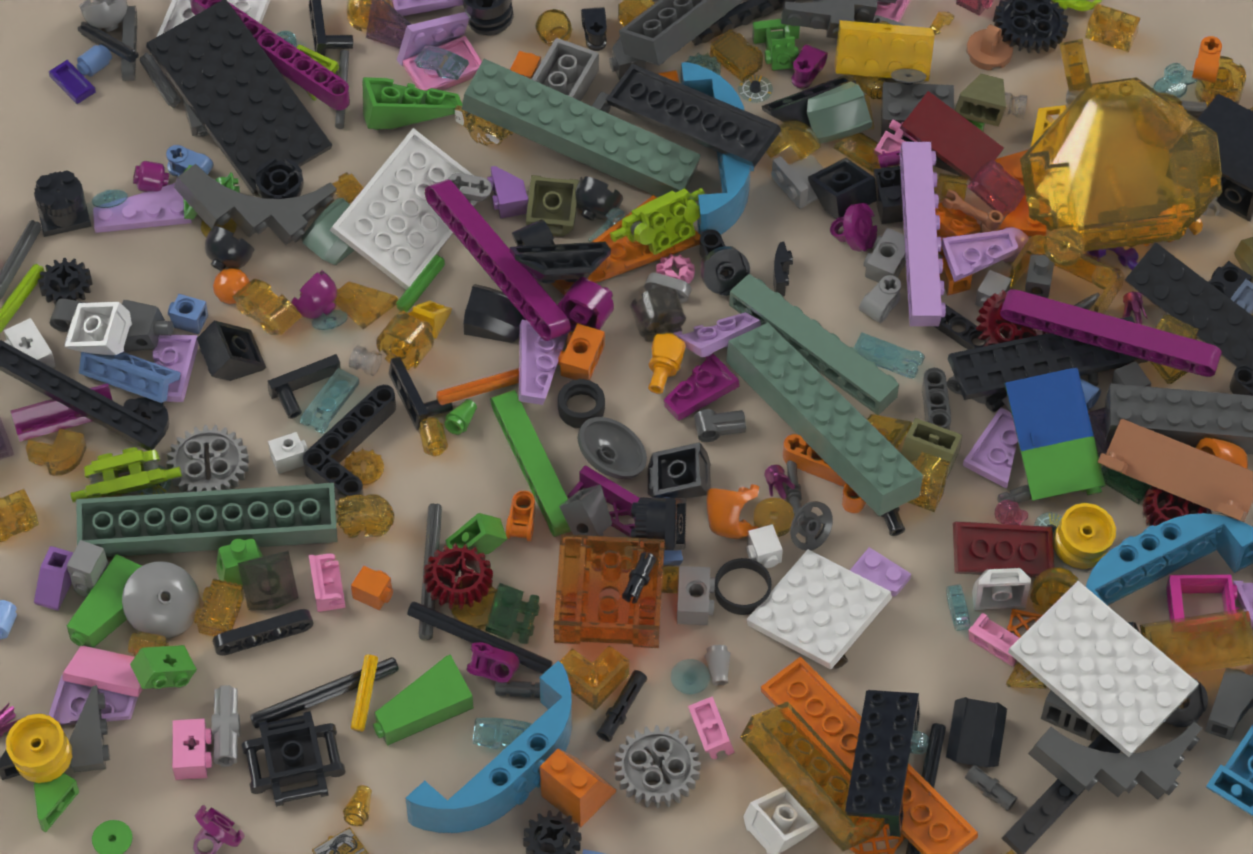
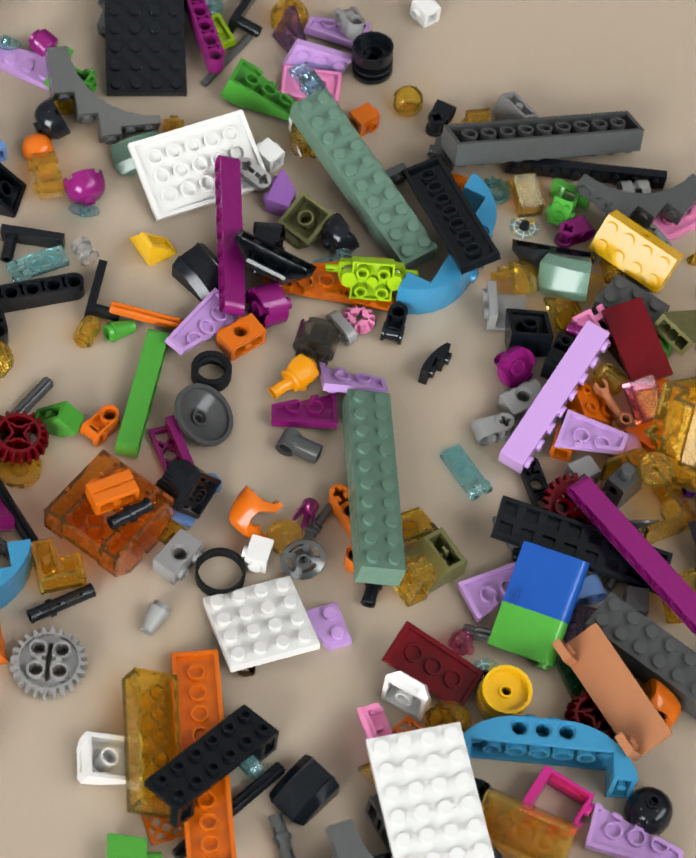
camera: 25 degrees right, 0 degrees up
medium blue piece [166,145,214,177] -> none
black cylinder [255,158,304,199] -> none
clear yellow wing [334,281,398,330] -> none
clear yellow gear [343,448,384,485] -> none
clear yellow brick [376,311,434,370] -> none
bright green axle [396,255,445,313] -> none
clear green plate [485,583,540,644] -> none
light grey brick [532,38,599,101] -> none
dark grey torso [559,485,612,550] -> none
black slope [648,442,711,498] -> none
clear light blue piece [671,659,710,694] -> none
bright pink hinge [688,696,735,759] -> none
black plate [701,246,750,296] -> none
sand green brick [729,274,899,416] -> none
dark grey piece [891,69,926,85] -> none
dark grey beam [922,367,951,430] -> none
clear light blue beam [946,584,970,631] -> none
flat silver piece [1122,291,1148,325] -> none
none -> orange brick [86,469,140,516]
none -> white brick [256,138,285,174]

